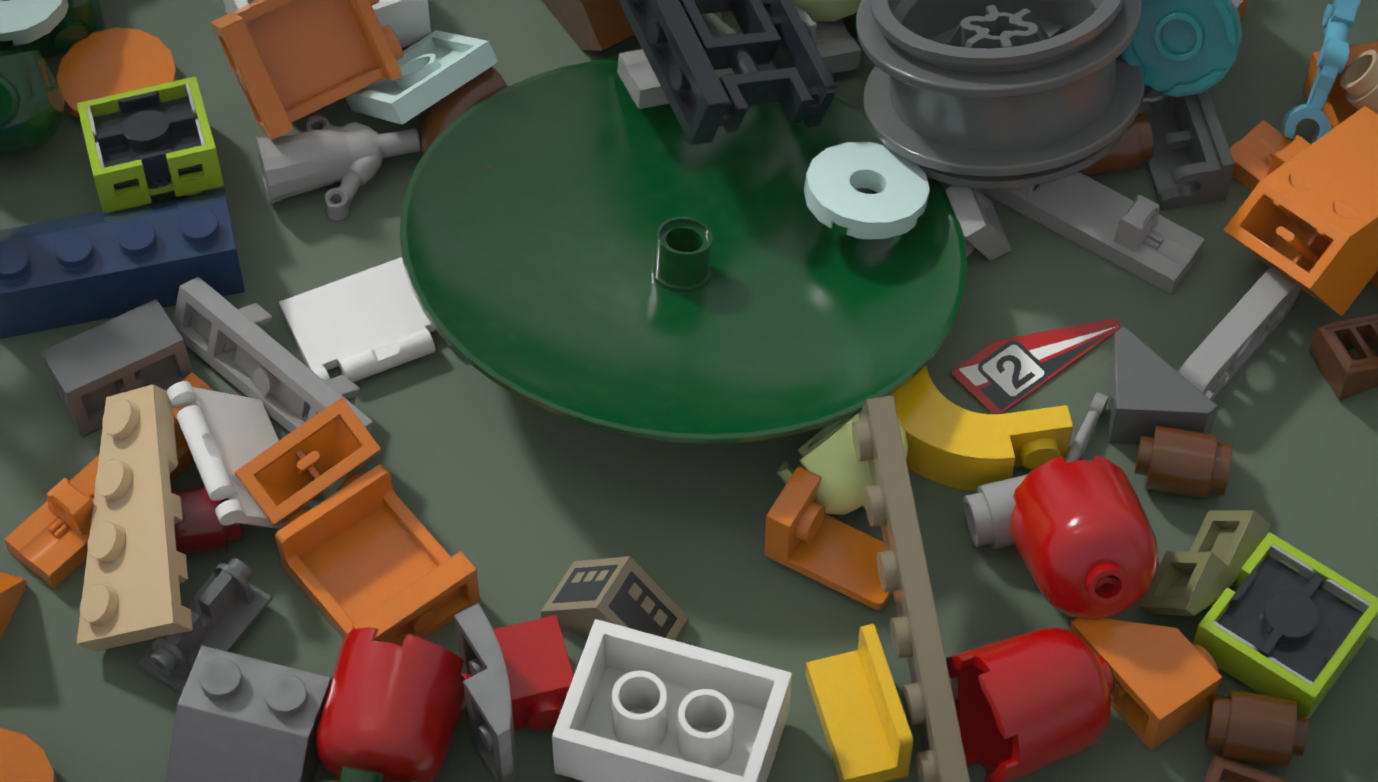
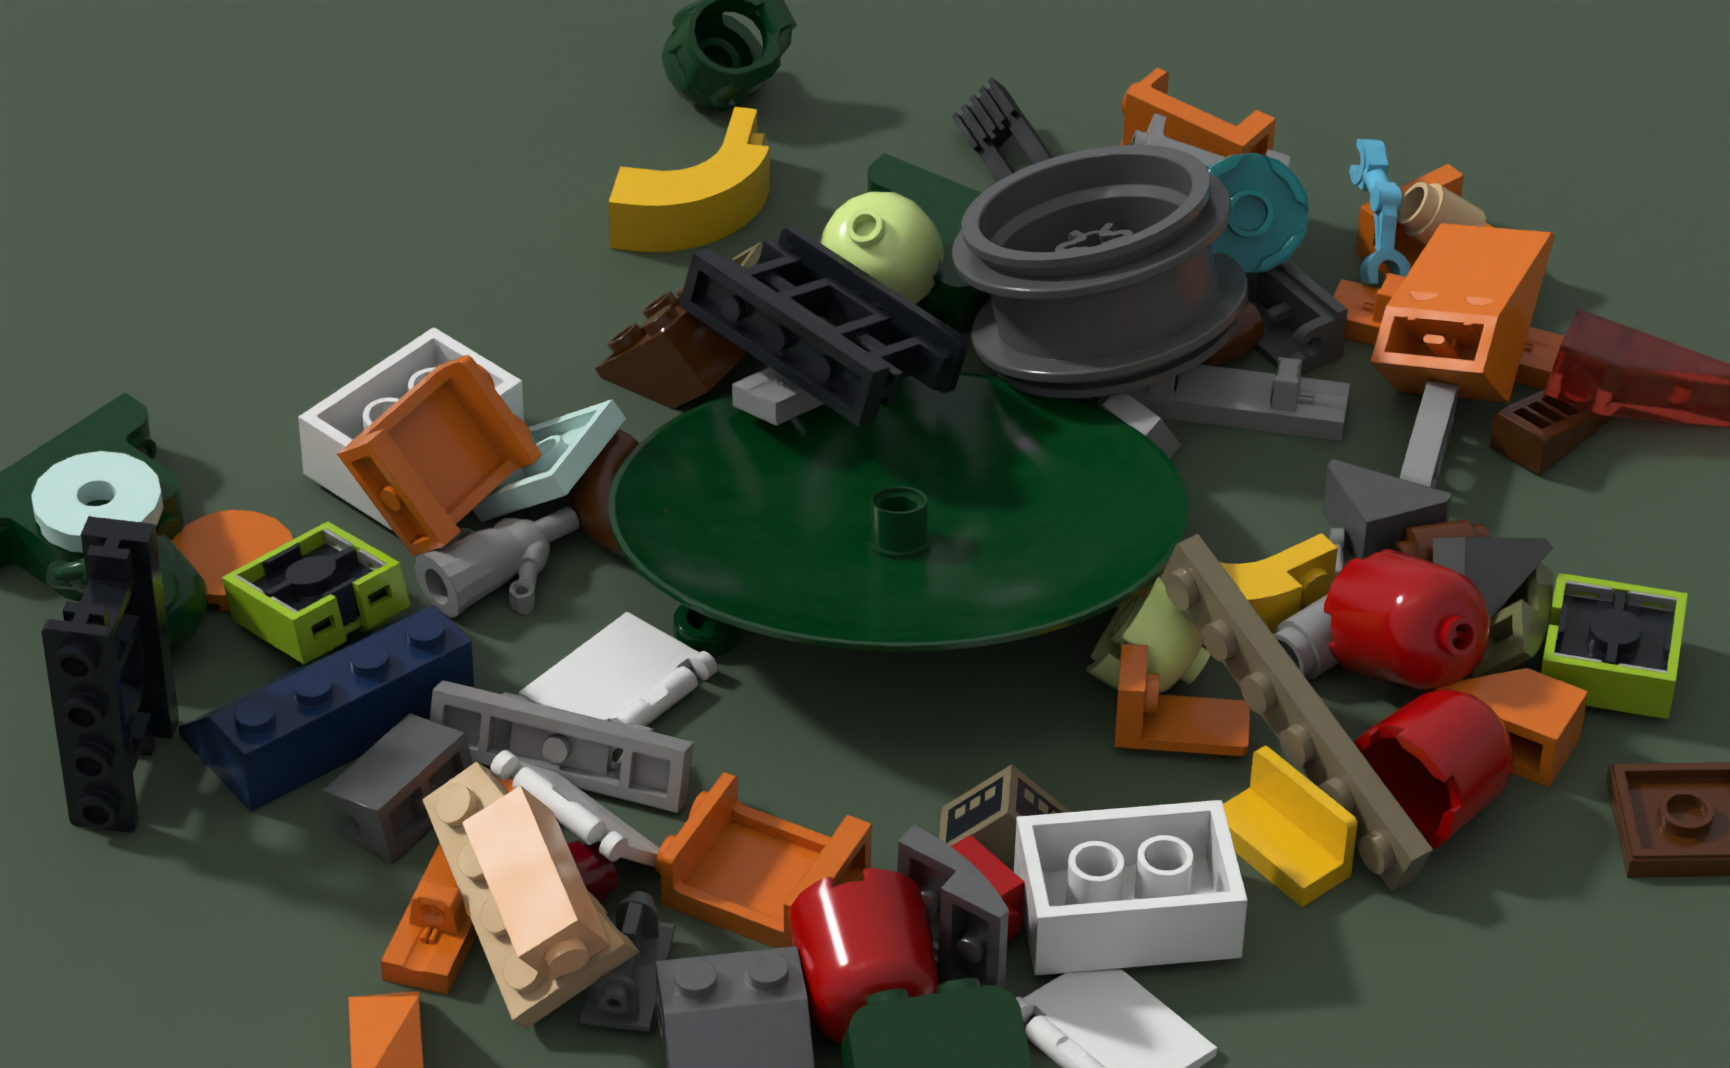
camera: 25 degrees left, 15 degrees down
orange slope [235,397,381,527] -> none
light aqua tile [804,142,930,239] -> none
sticker [950,318,1123,415] -> none
reddish brown brick [1205,690,1308,768] -> none
none -> light nougat brick [462,785,610,981]
none -> dark grey slope [1433,537,1553,619]

